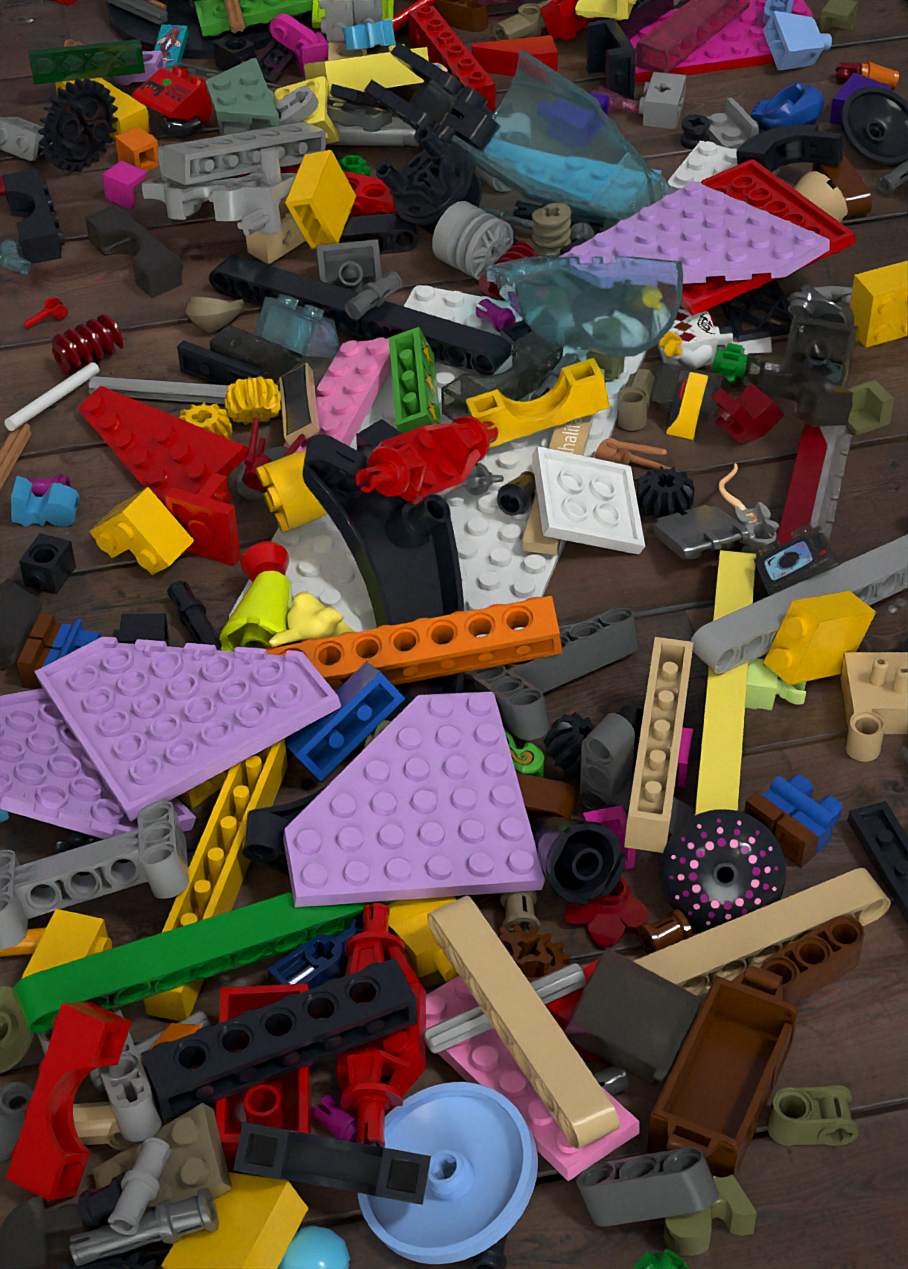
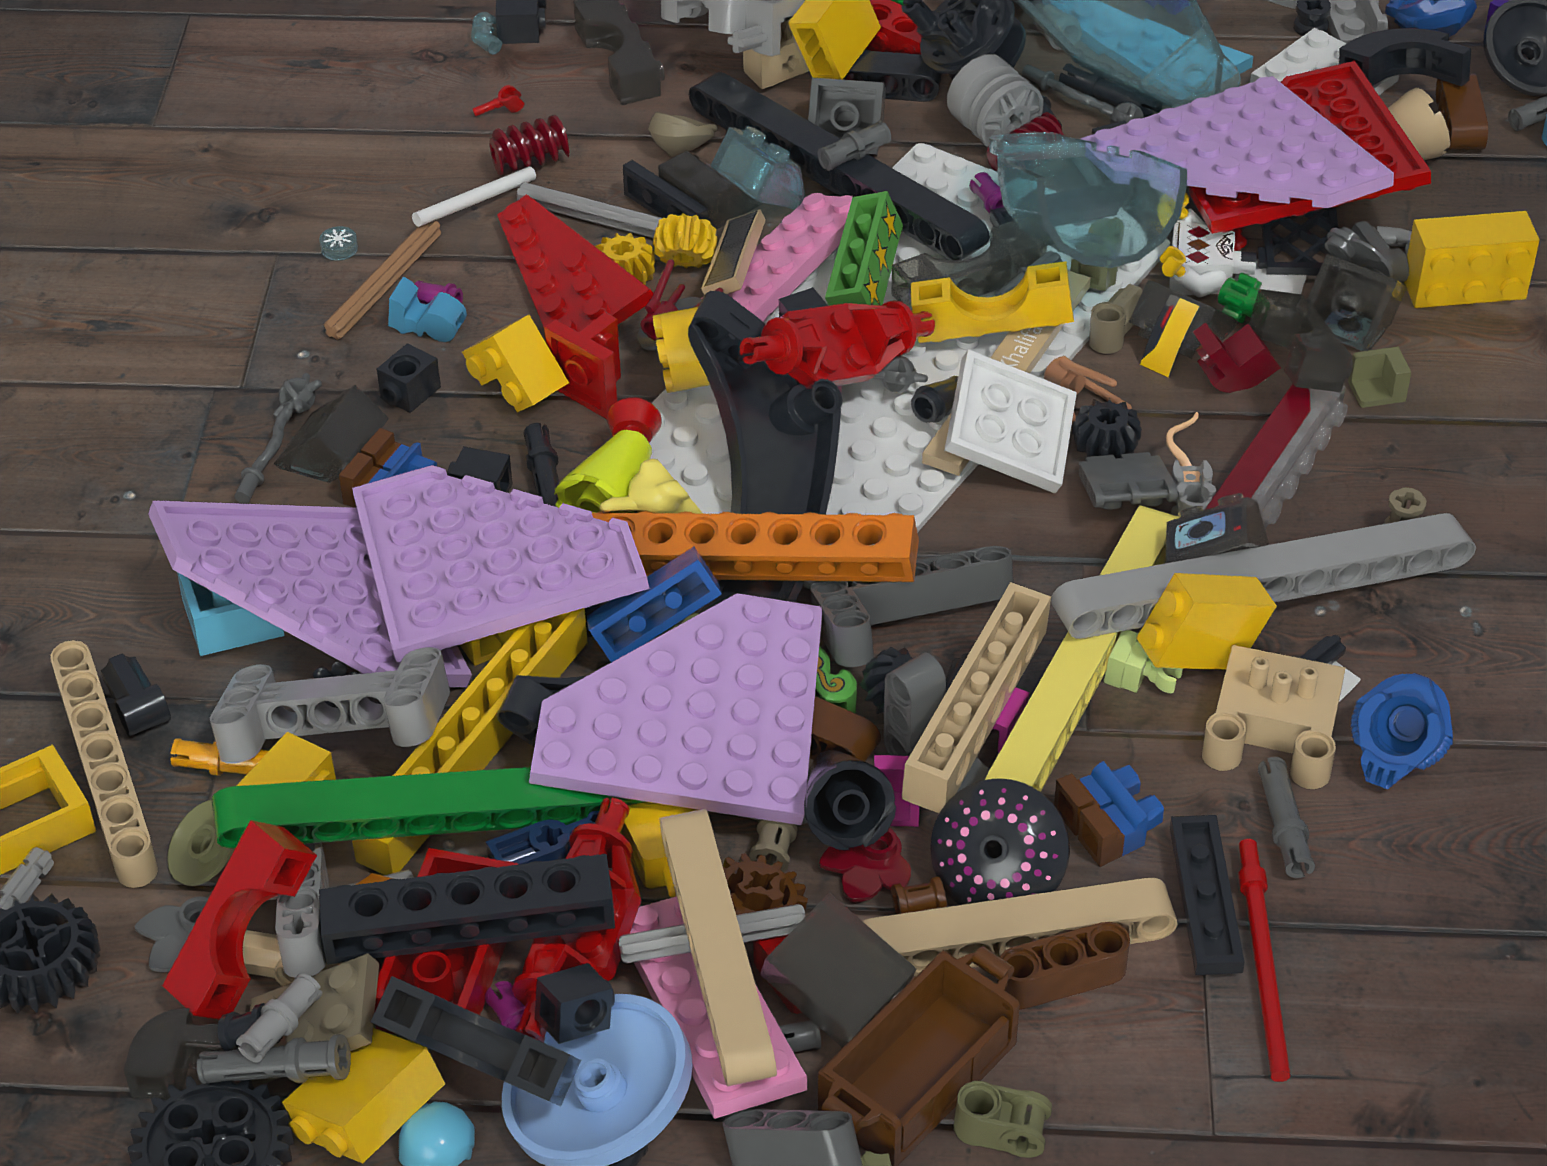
camera: 15 degrees right, 0 degrees up
dark tan piece [532,203,571,271] -> none
none -> black brick [535,963,615,1044]

